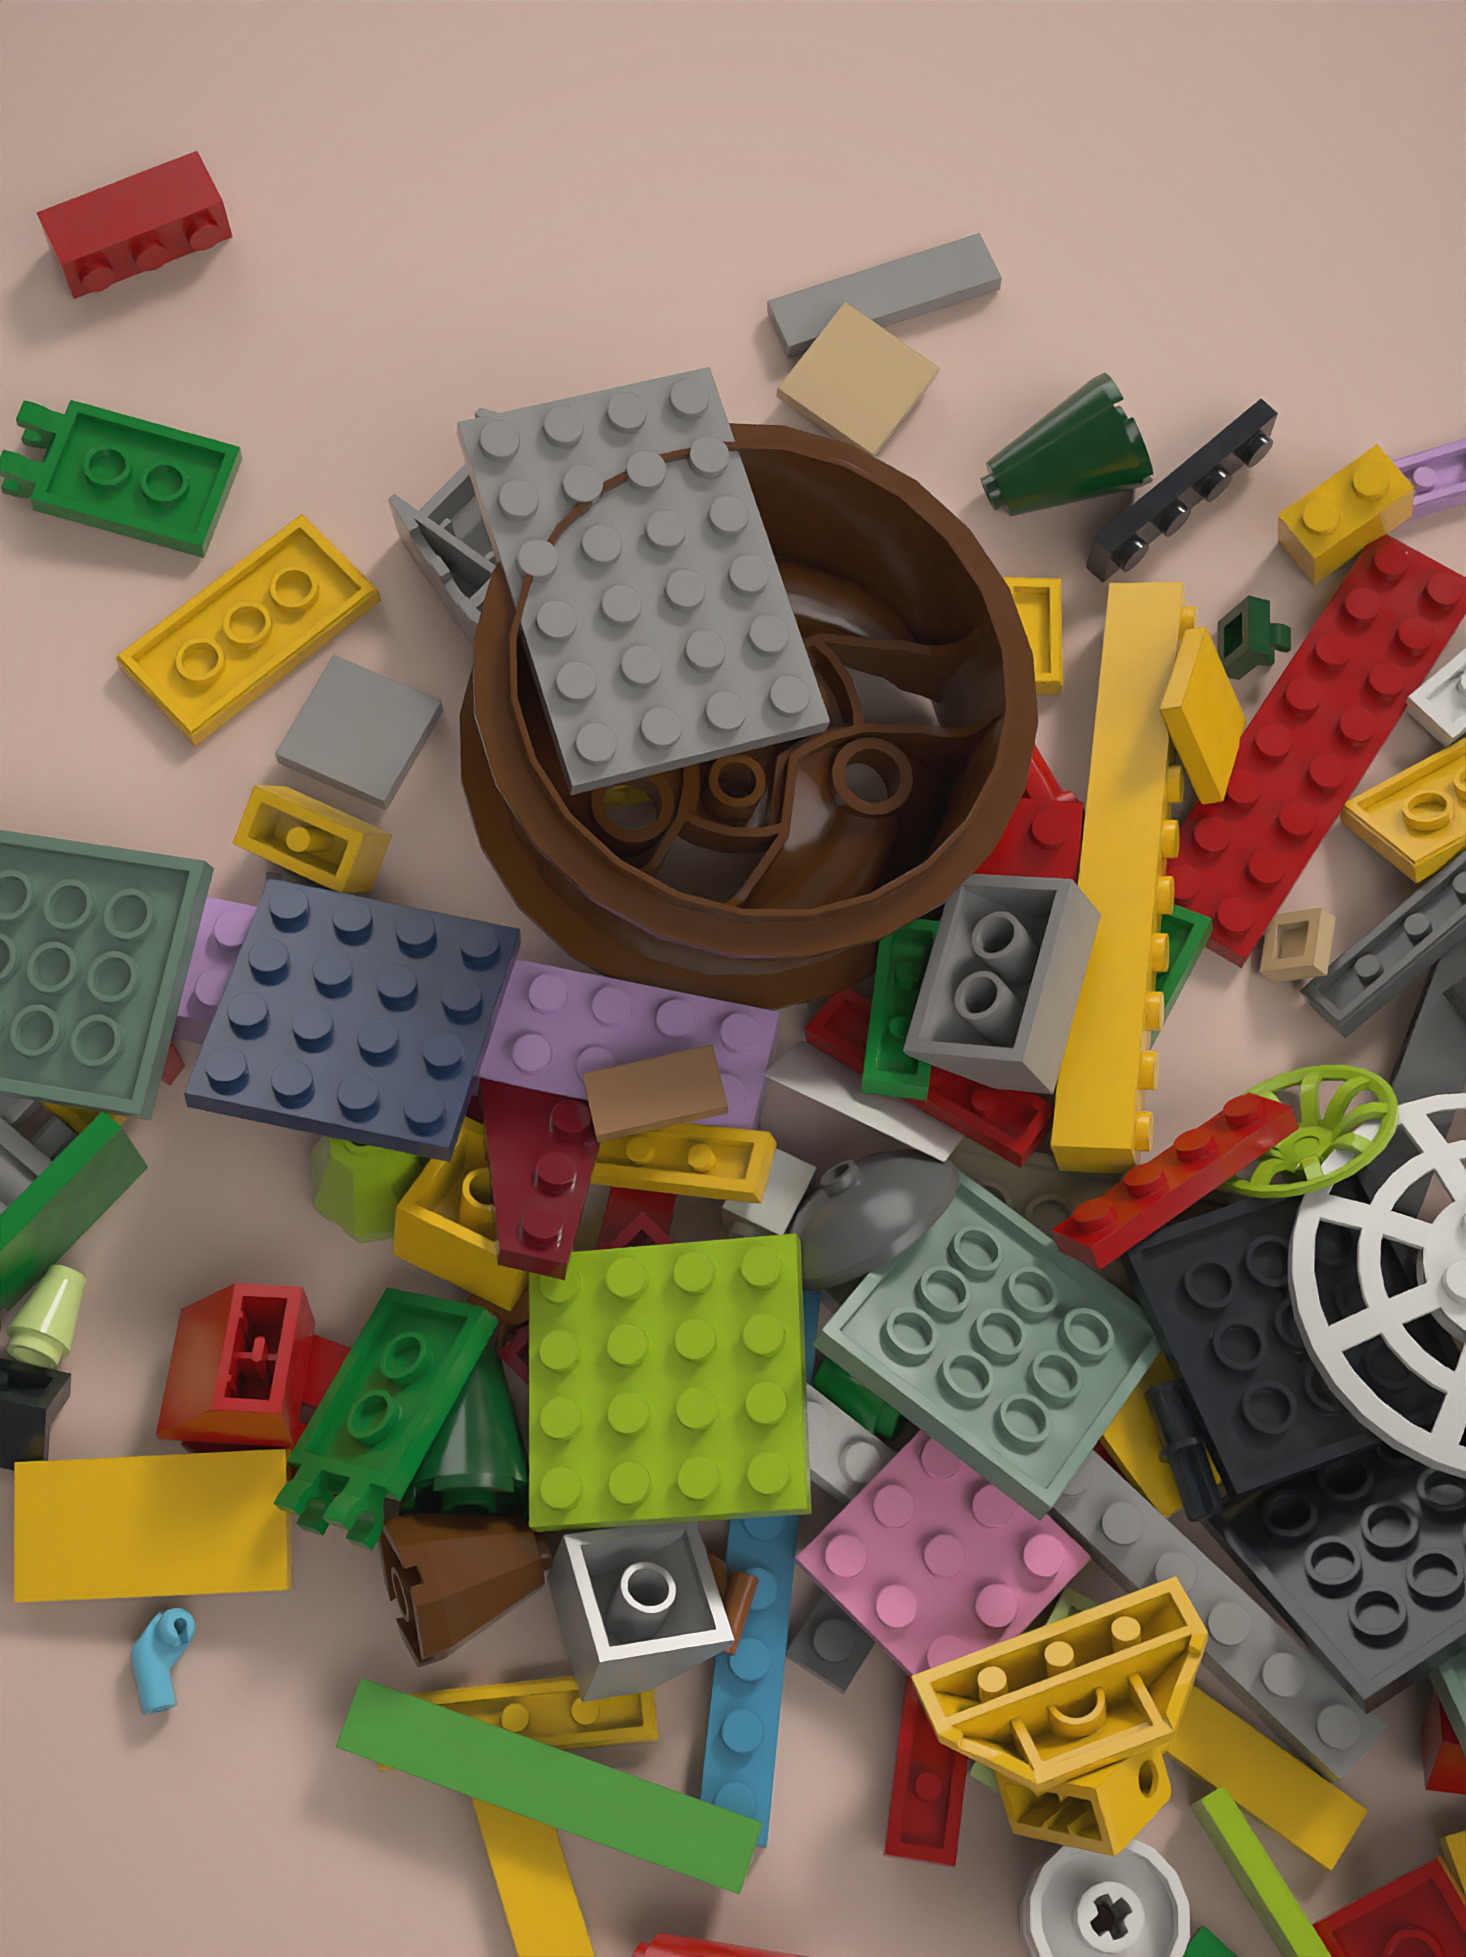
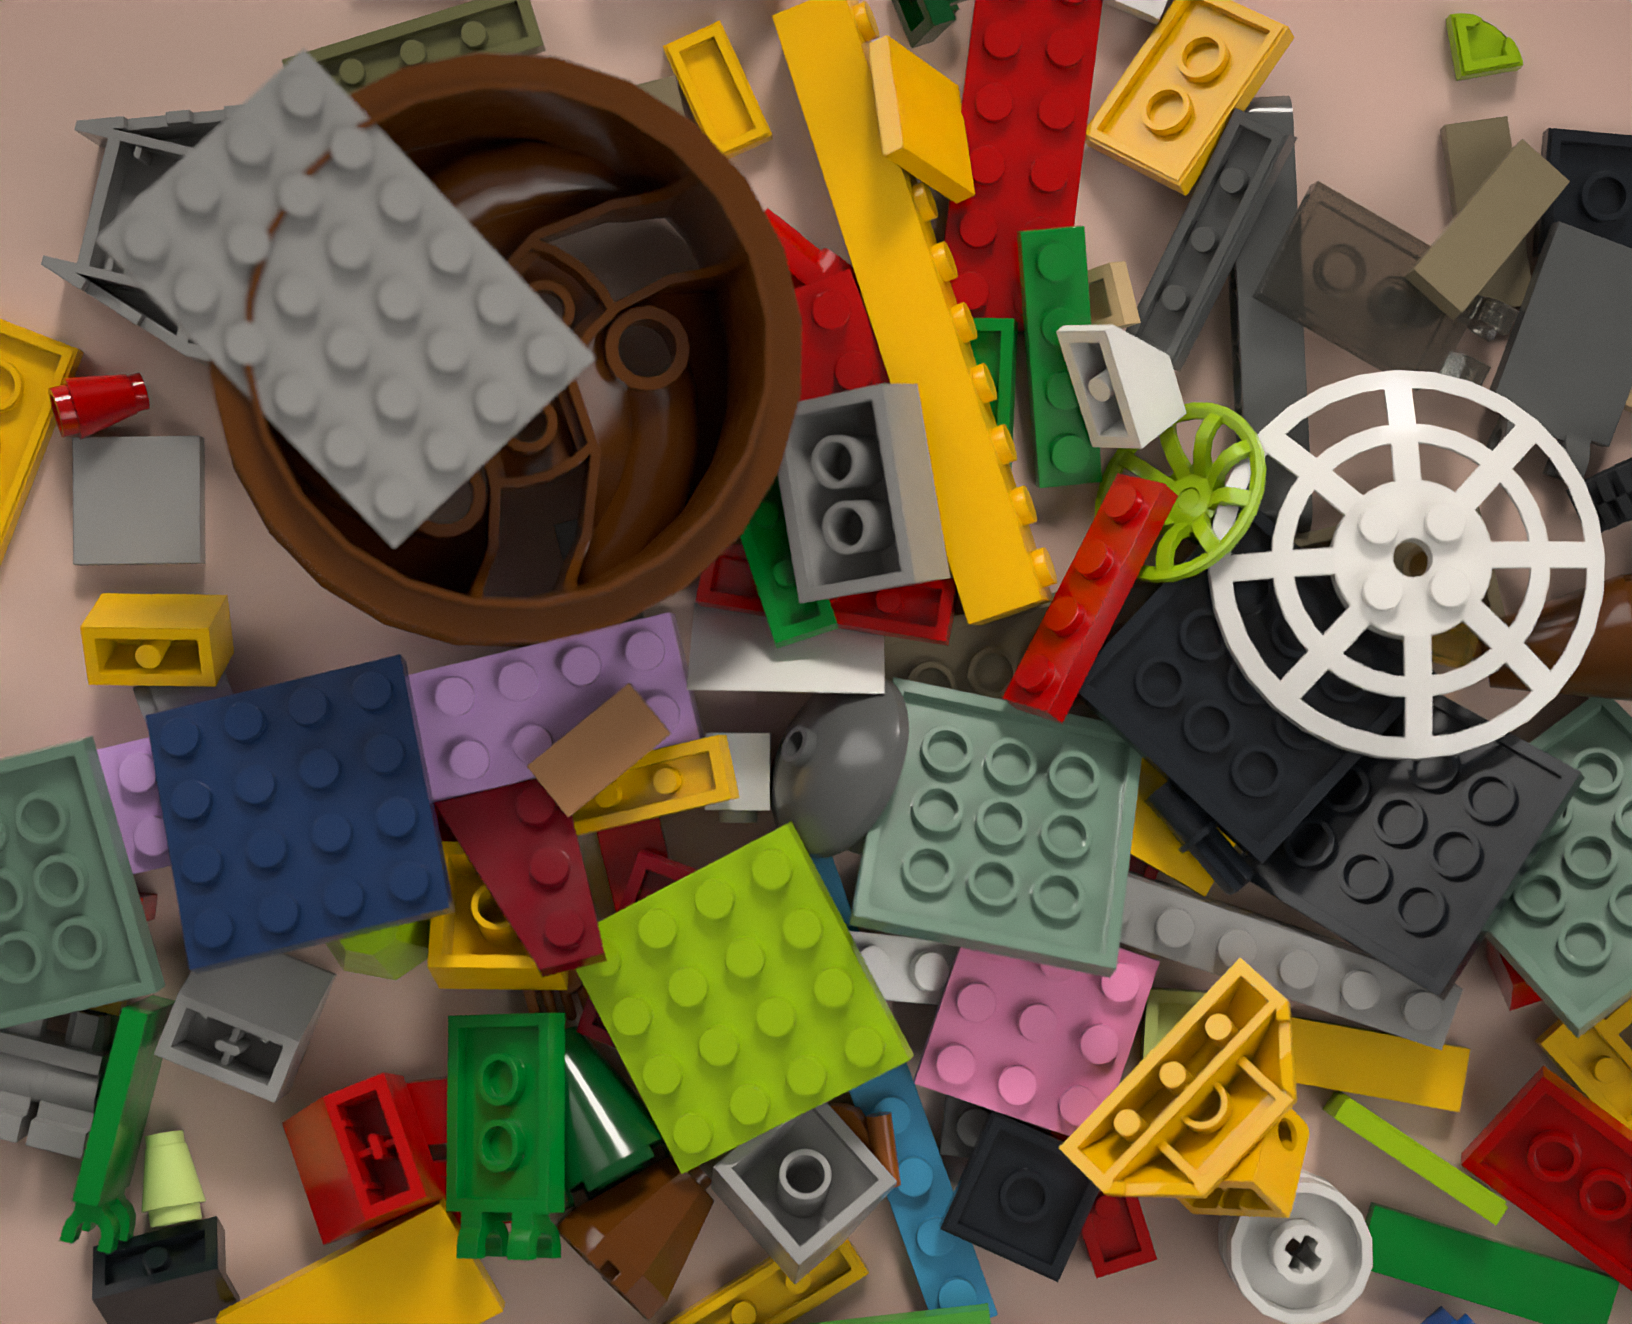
camera: 25 degrees left, 20 degrees up
none -> red cone [48,372,150,440]
none -> light grey slope [154,953,337,1103]
none -> black tile [939,1110,1100,1282]
none -> green plate [1017,225,1102,488]
none -> white slope [1056,325,1187,449]

